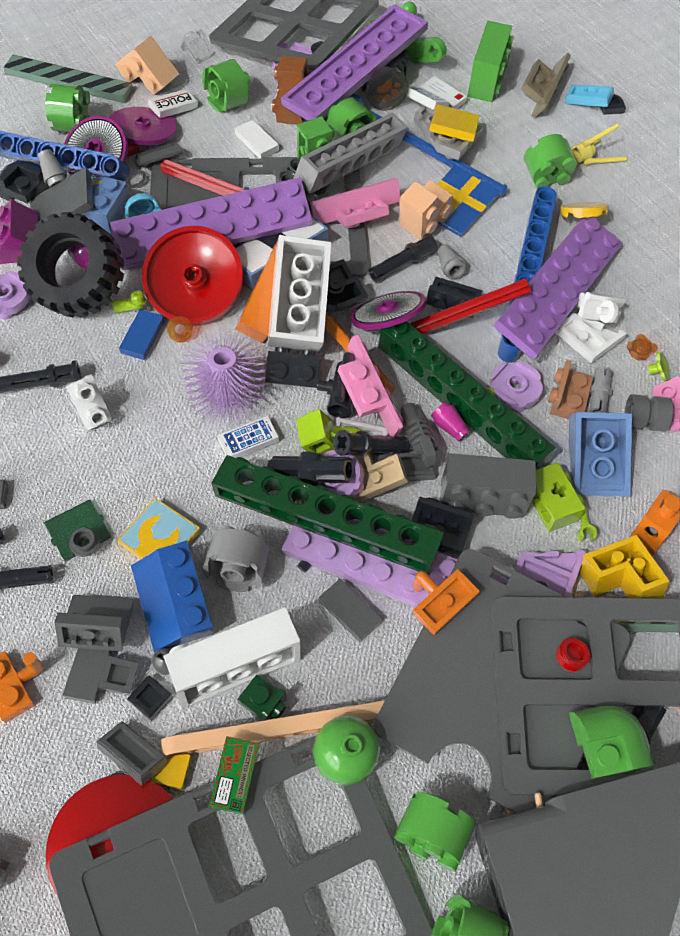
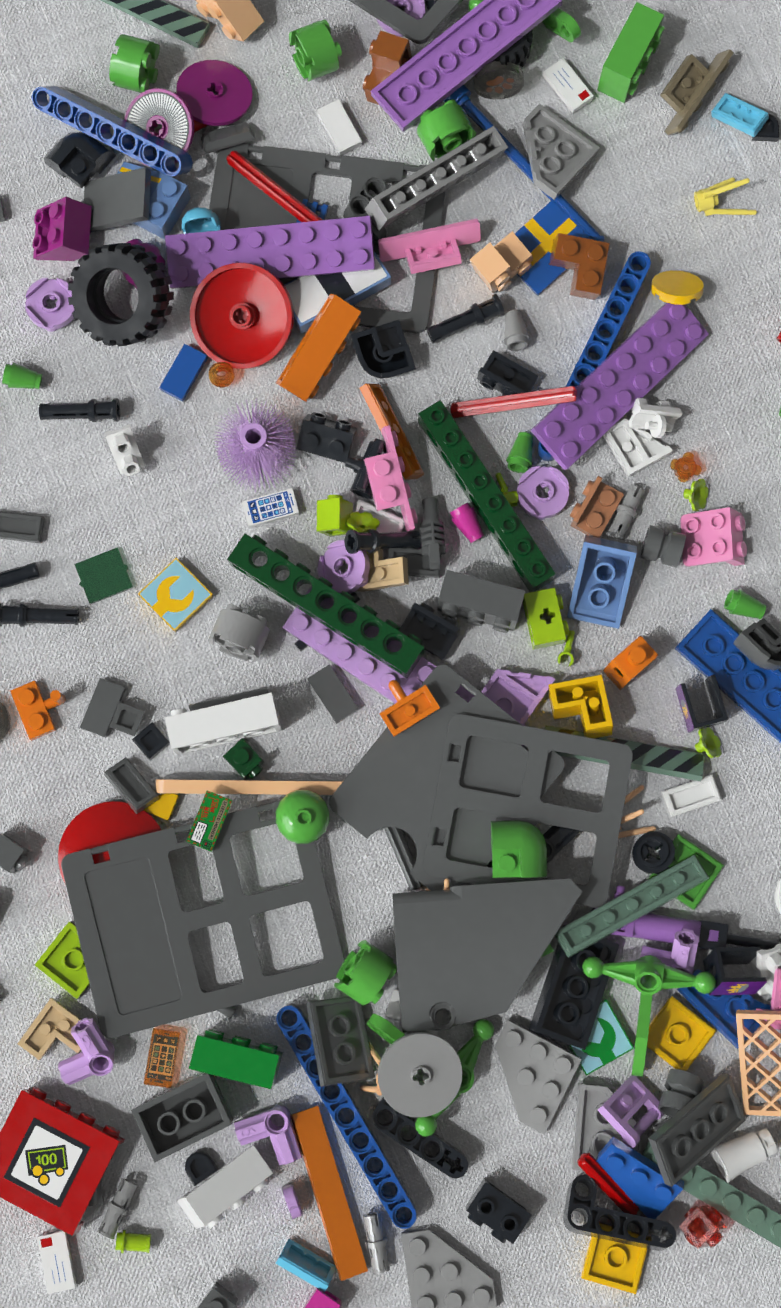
camera: 15 degrees right, 20 degrees up
light grey cone [38,149,67,188] -> none
dark grey bracket [54,595,133,651] -> none
dark grey plate [69,528,100,557] -> none
lime arm [112,291,147,313] -> none
blue slope [131,541,214,653] -> none
white tile [148,89,198,118] -> none
dark grey hinge [152,647,171,675] -> none
white brick [267,235,331,352] -> none
black piece [267,451,354,486] -> none
bright green brick [297,116,334,159] -> none
piece [351,291,426,330] -> none
bright green brick [394,792,476,872] -> none
white tile [403,86,450,110] -> none
yellow tile [429,104,480,142] -> none
bright green brick [524,134,577,189] -> none
red tile [556,637,591,672] -> none
none -> dark grey axle [384,827,423,891]
none -> bright green cone [506,432,533,473]
none -> dark orange brick [549,233,610,300]

